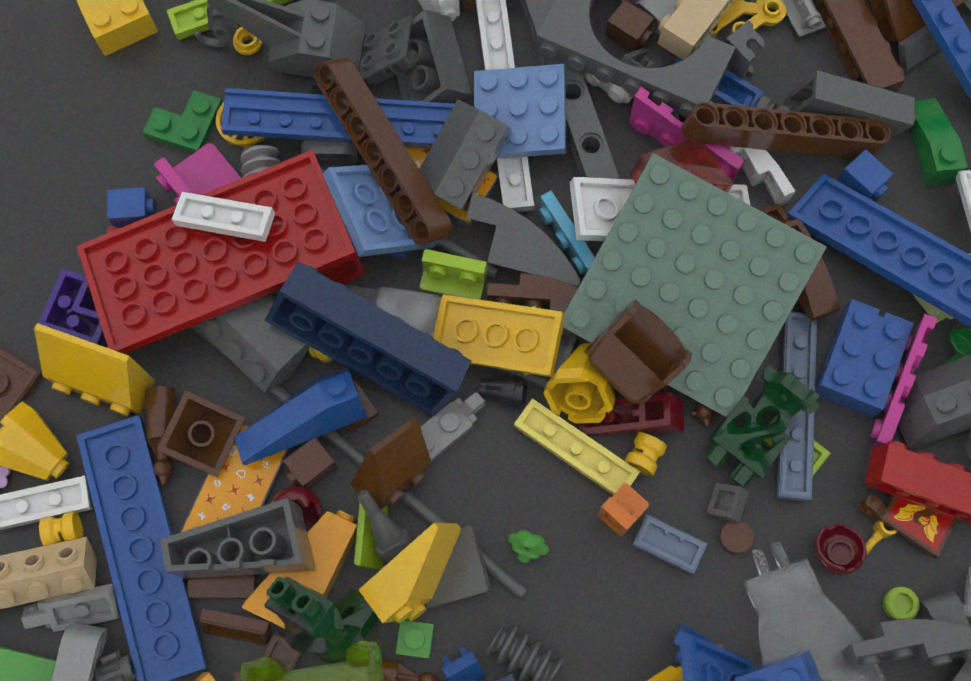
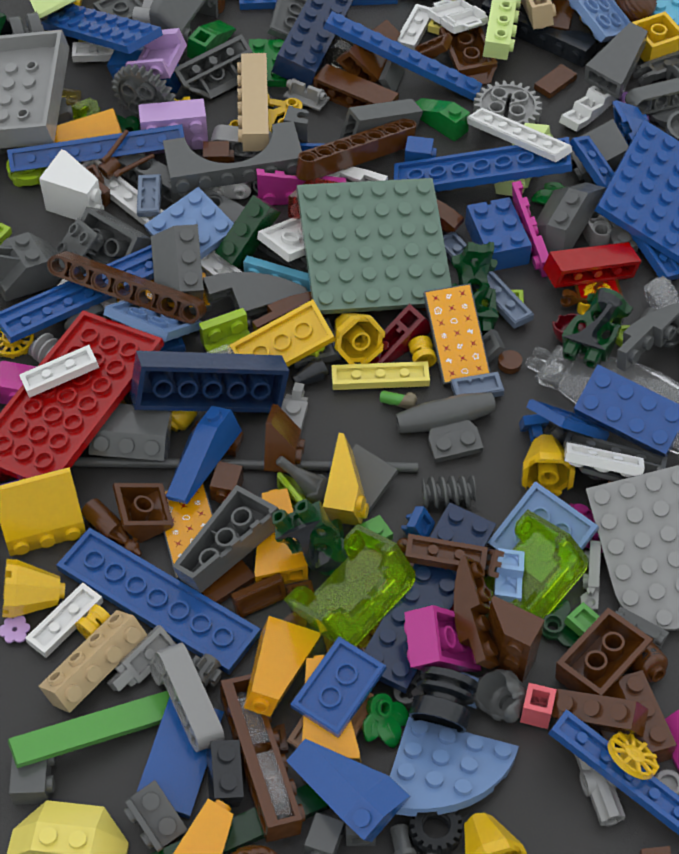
camera: 40 degrees left, 20 degrees down
bright green plant [508,530,549,563] -> none
reddish brown piece [584,299,692,405] -> none
orange slope [597,483,649,537] -> none
none -> sand blue plate [137,174,162,217]
none -> dark green brick [215,195,281,269]
none -> arm [380,391,417,409]
none -> dark grey plate [395,392,496,463]
none -> light orange tile [423,283,490,385]
none -> dark green hips [562,288,633,369]

